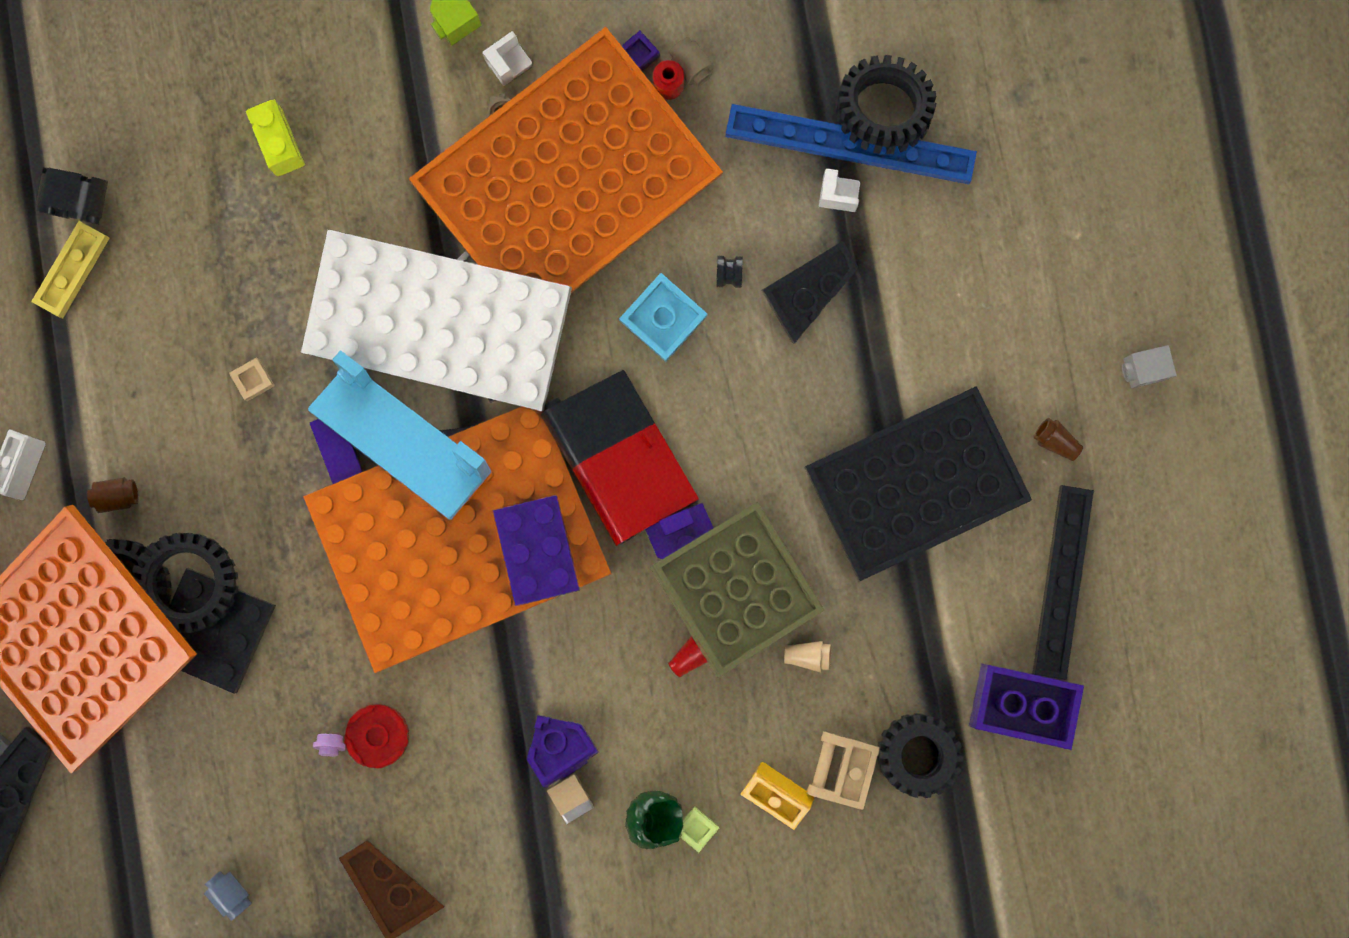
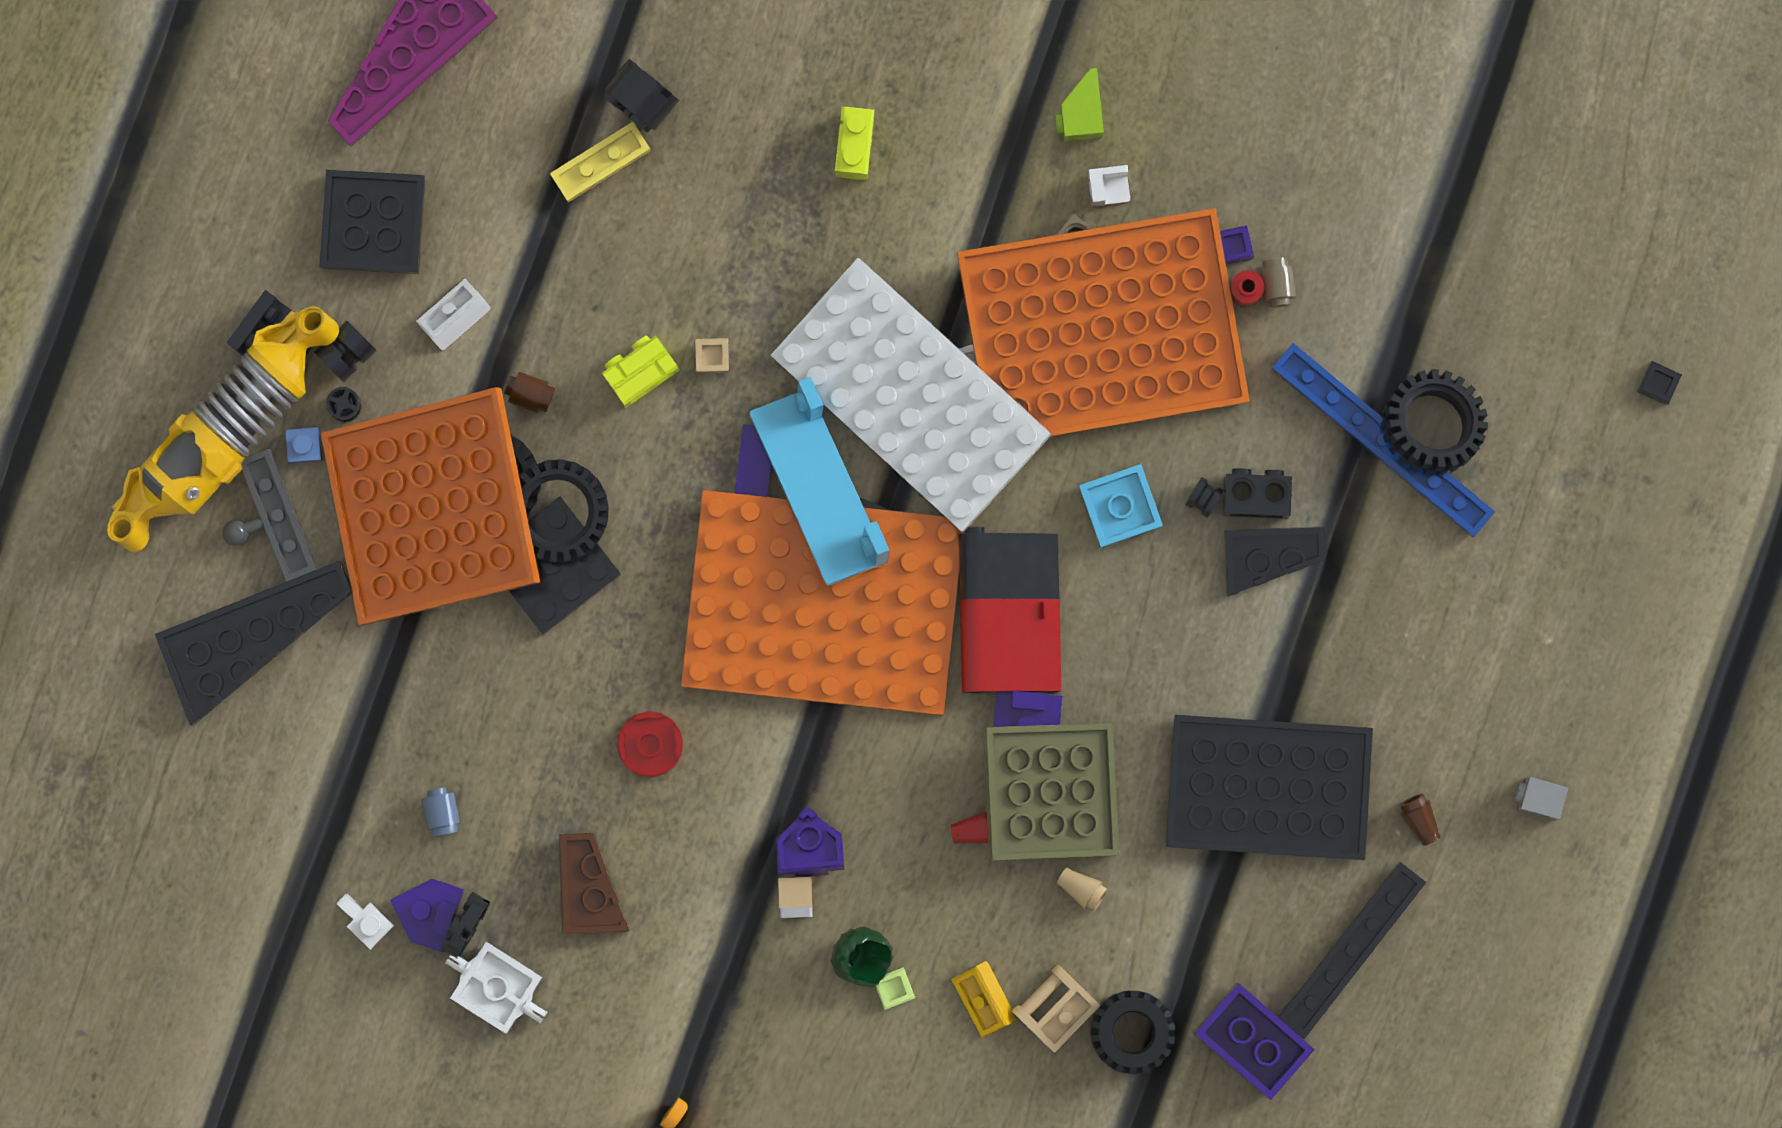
camera: 25 degrees right, 0 degrees up
lavender plate [313,734,346,757] -> none
dark purple brick [493,495,580,606] -> none
white panel [819,169,860,212] -> none
none -> neon yellow brick [602,336,680,408]
none -> black brick [1223,468,1292,519]

